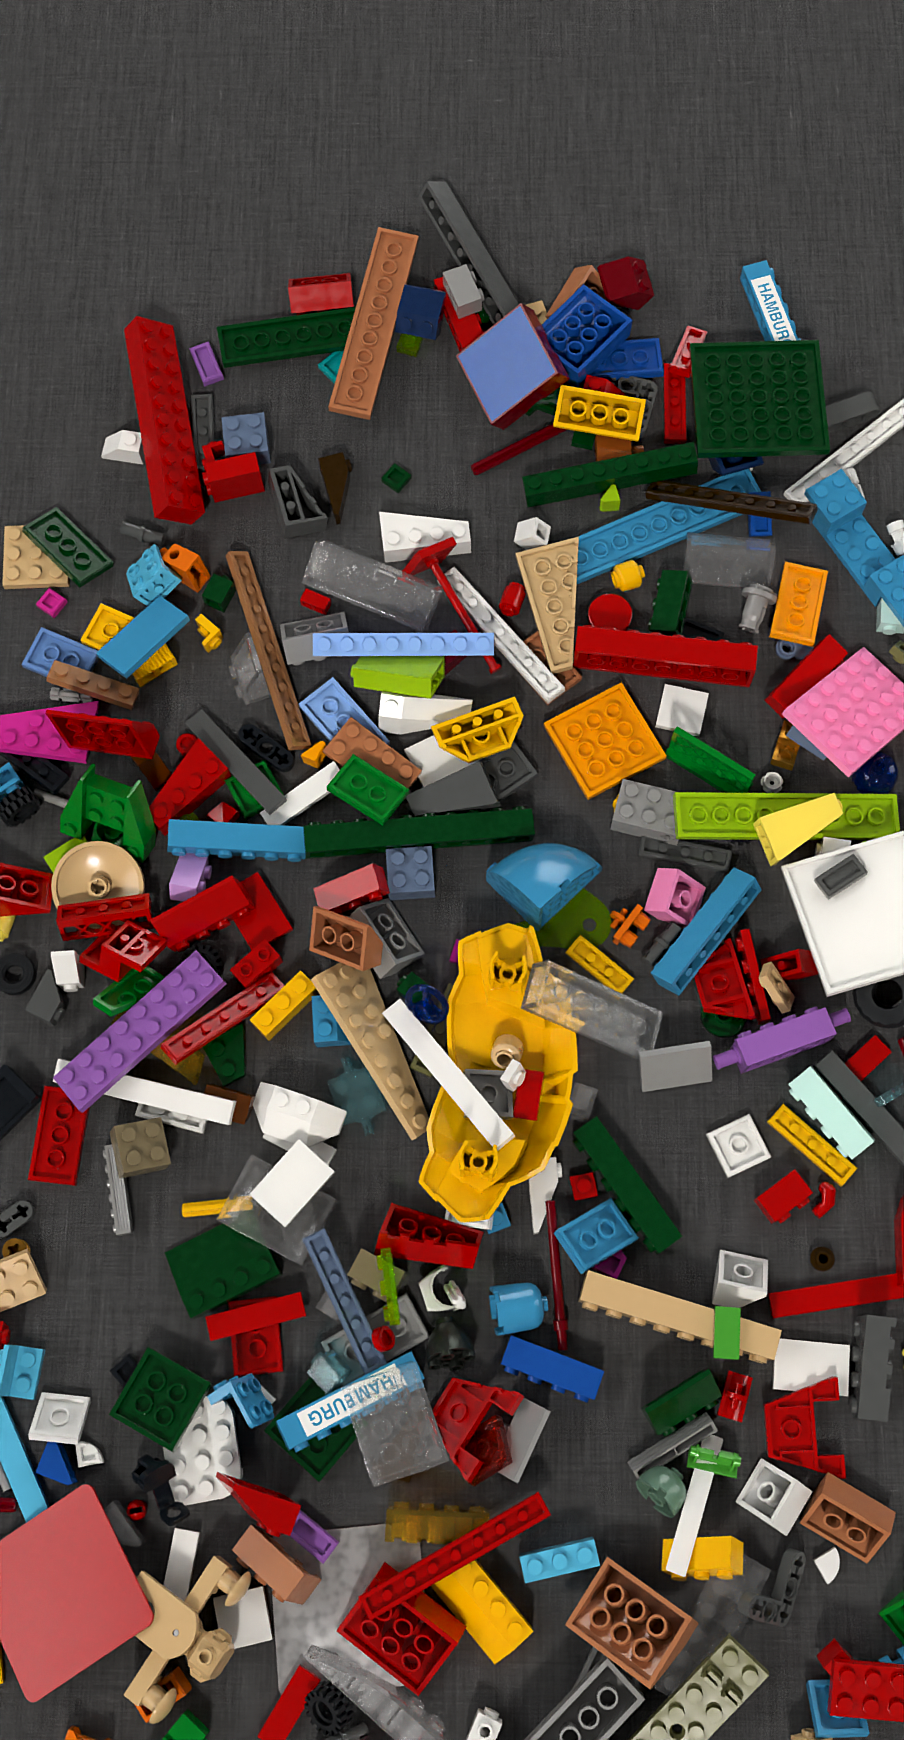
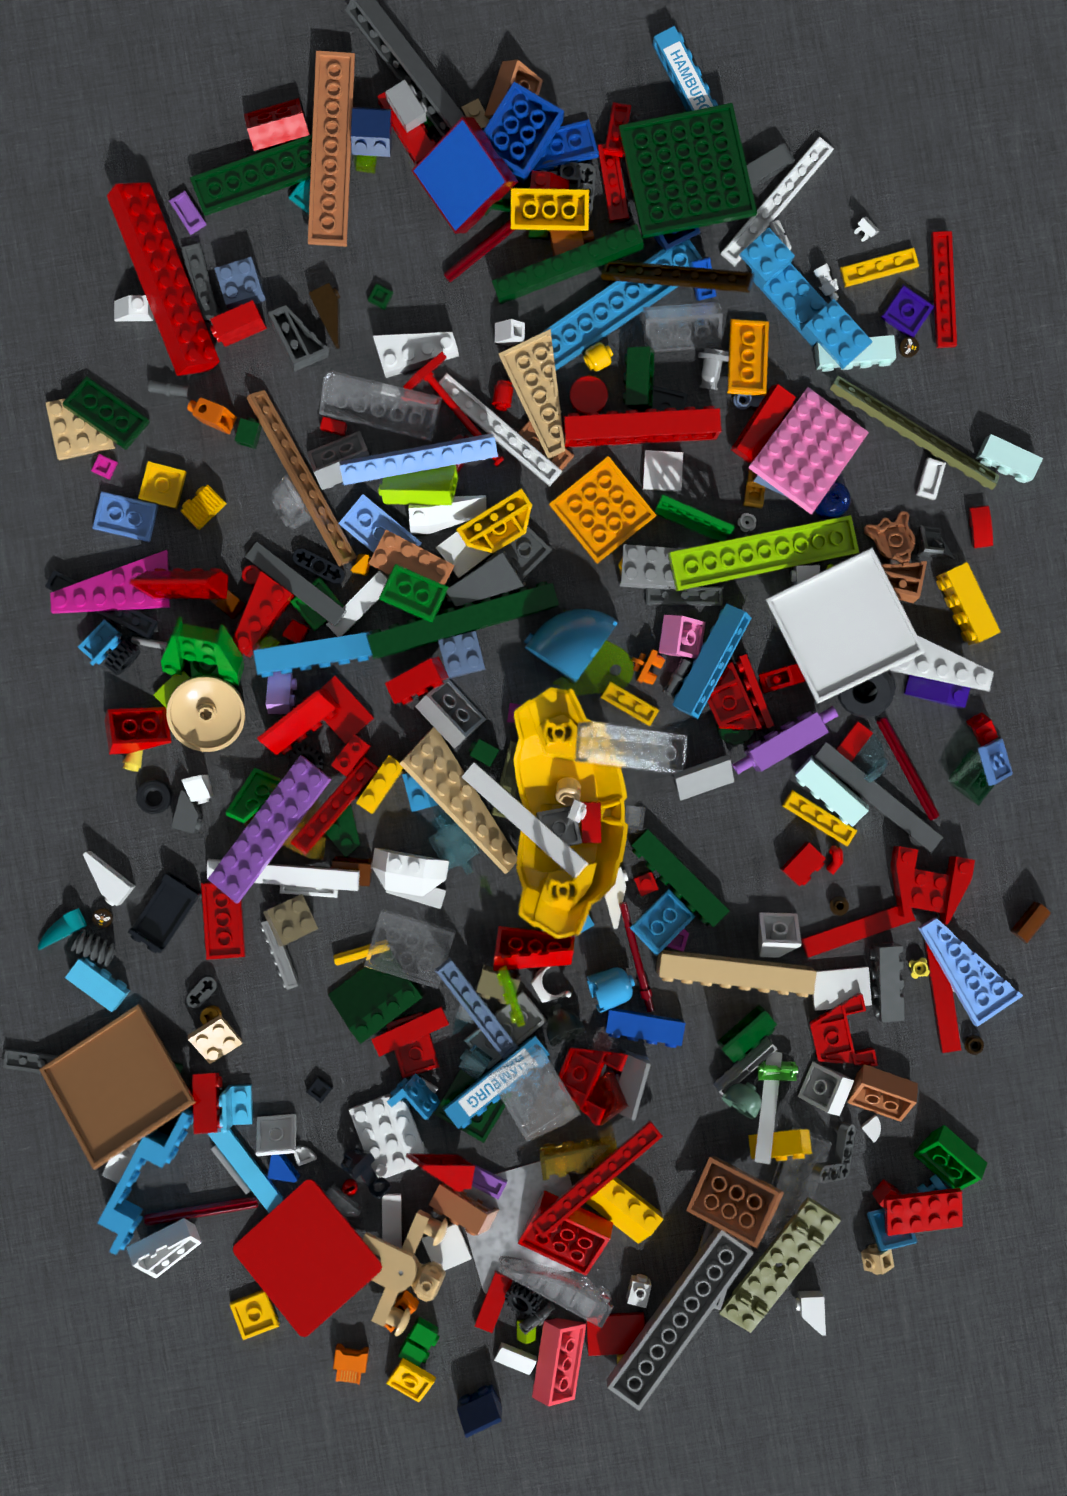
camera: 10 degrees left, 15 degrees up
medium nougat plate [46,660,140,710] -> none
light grey axle [50,687,94,703] -> none
red fence [56,893,155,941] -> none
red bracket [79,920,167,982] -> none
dark azure tile [96,595,190,679] -> none
dark green plate [109,1347,212,1452] -> none
medium azure bracket [126,544,182,606] -> none
yellow bracket [195,614,223,653] -> none
red bracket [201,441,225,472] -> none
white tile [249,1139,335,1227] -> none
nougat slope [309,906,383,971] -> none
red tile [372,1325,395,1352] -> none
clear blue piece [405,984,449,1024] -> none
white piece [444,1280,466,1309] -> none
medium azure brick [519,1537,600,1583] -> none
dark red slope [597,256,655,310] -> none
lime slope [599,484,621,512] -> none
white tile [706,1114,771,1178] -> none
bright green tile [713,1306,741,1360] -> none
red hips [717,1370,753,1423] -> none
light yellow slope [753,793,843,866] -> none
tan plate [759,961,795,1013] -> none
dark grey tile [814,854,868,900] -> none

